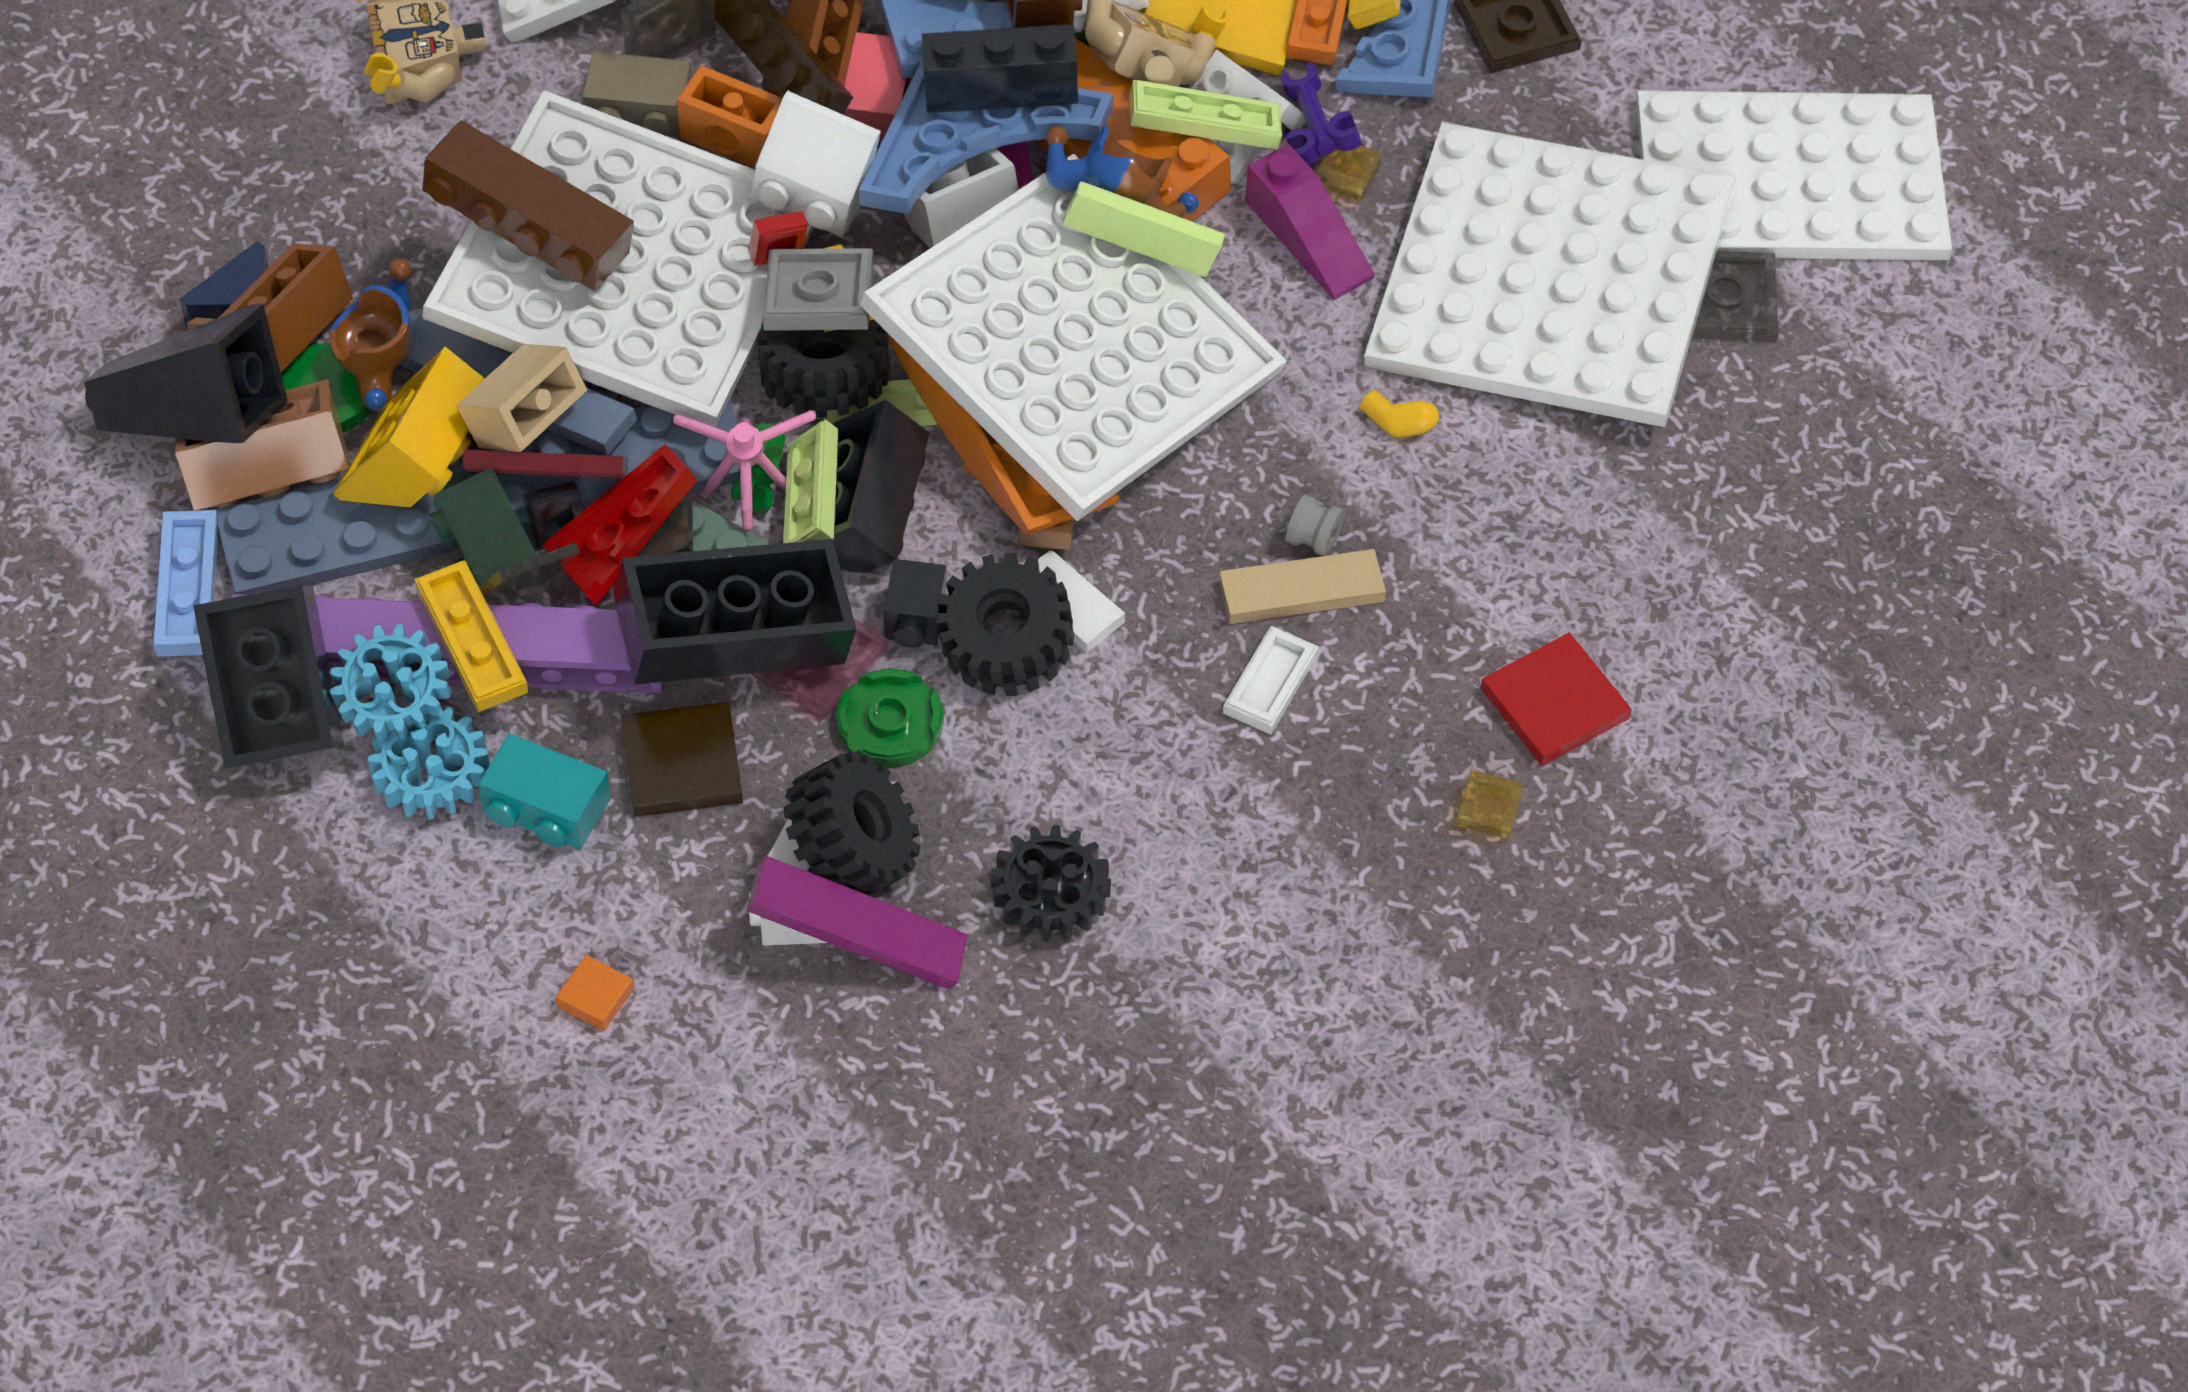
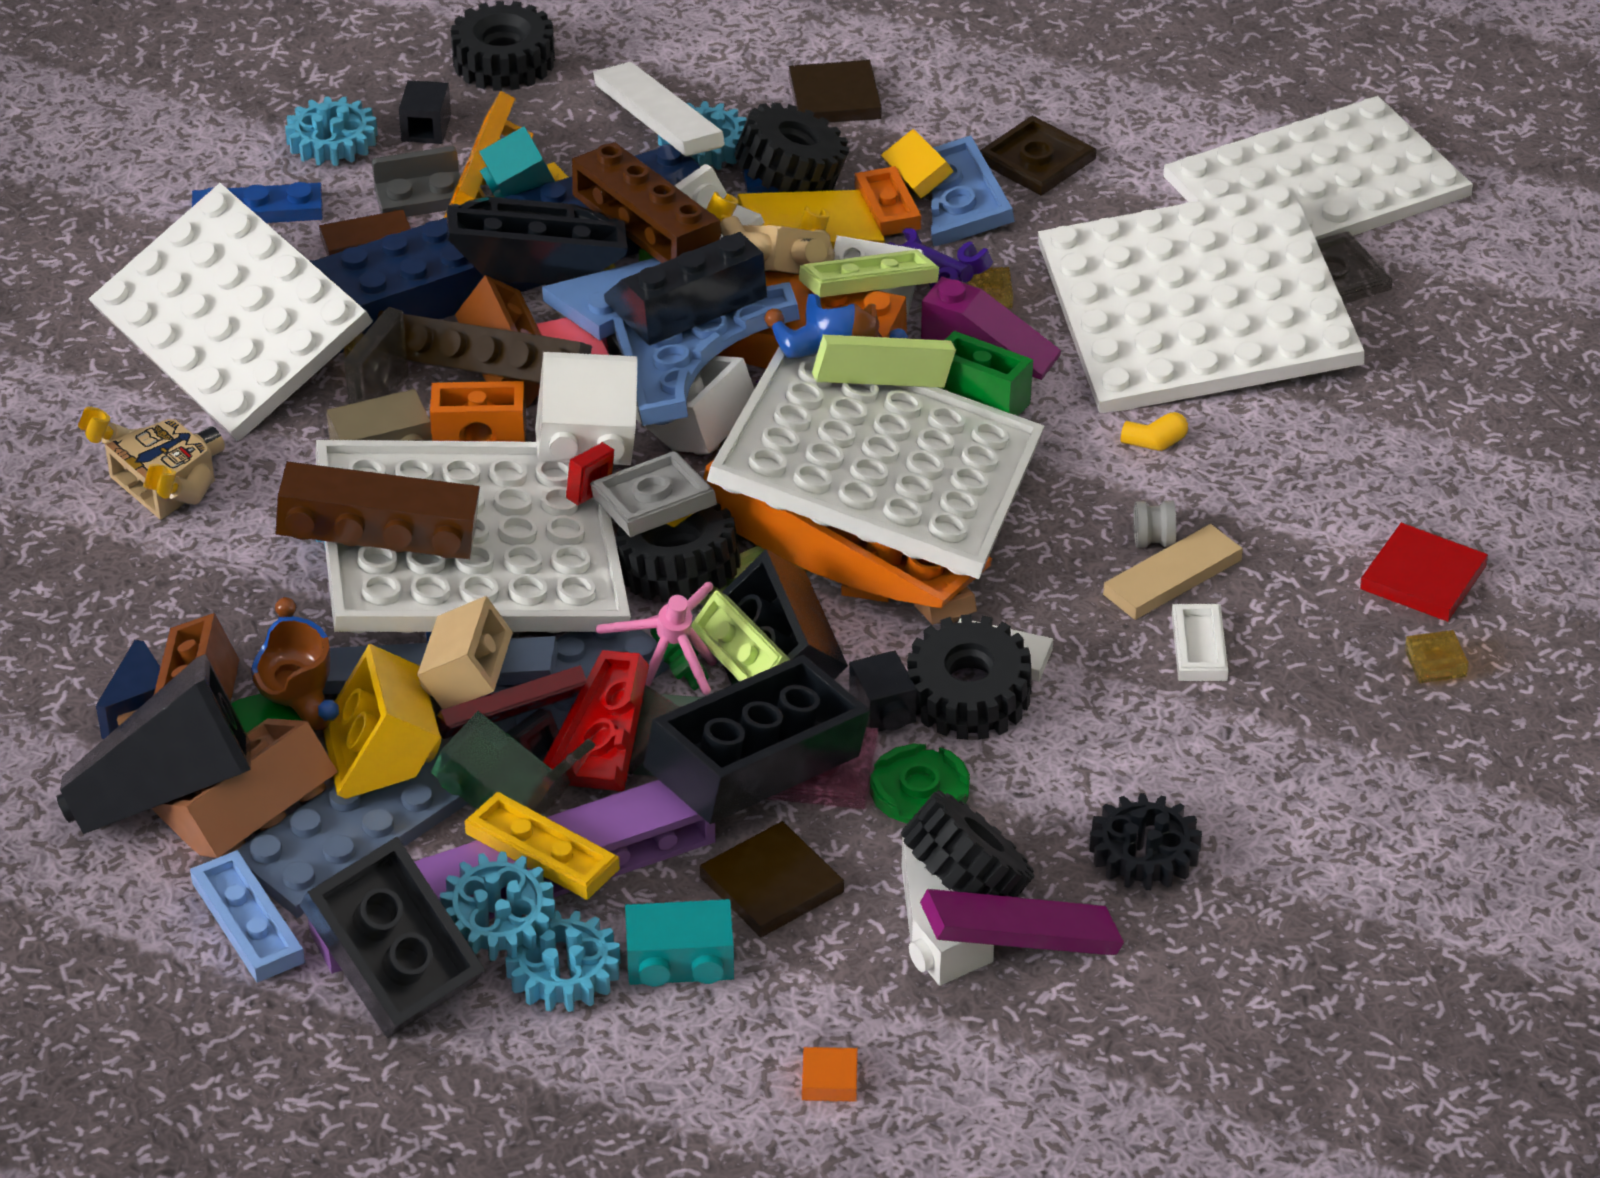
camera: 25 degrees left, 15 degrees down
none -> green brick [938,331,1033,416]

